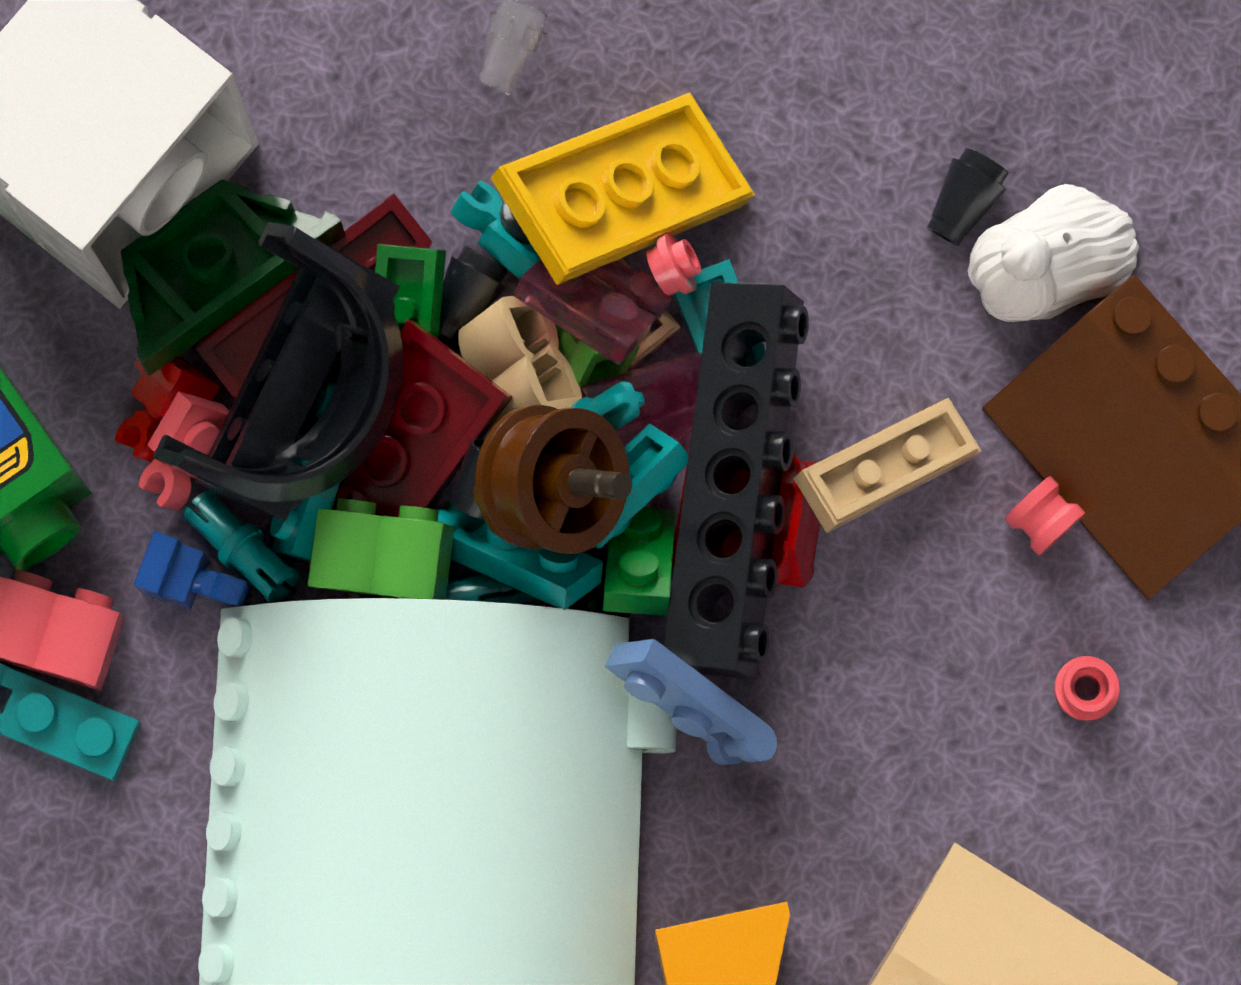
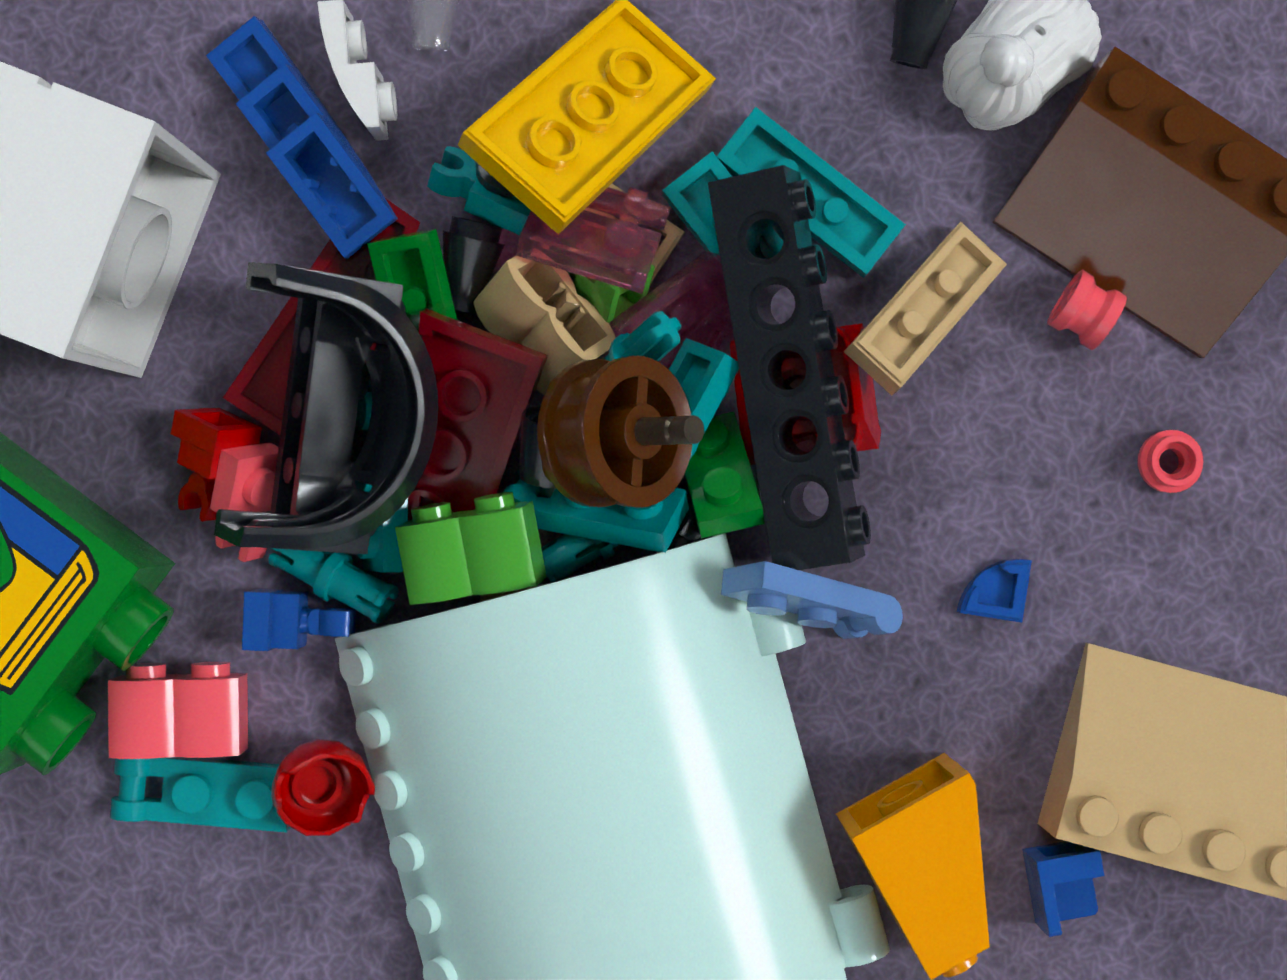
camera: 20 degrees left, 10 degrees up
dark green wing [120,179,346,376] -> none
coral plate [646,233,701,296] -> none
none -> blue slope [206,16,398,258]
none -> red hair [271,739,375,836]
none -> white slope [317,0,397,141]
none -> teal plate [716,107,906,278]
none -> blue tile [956,559,1032,623]

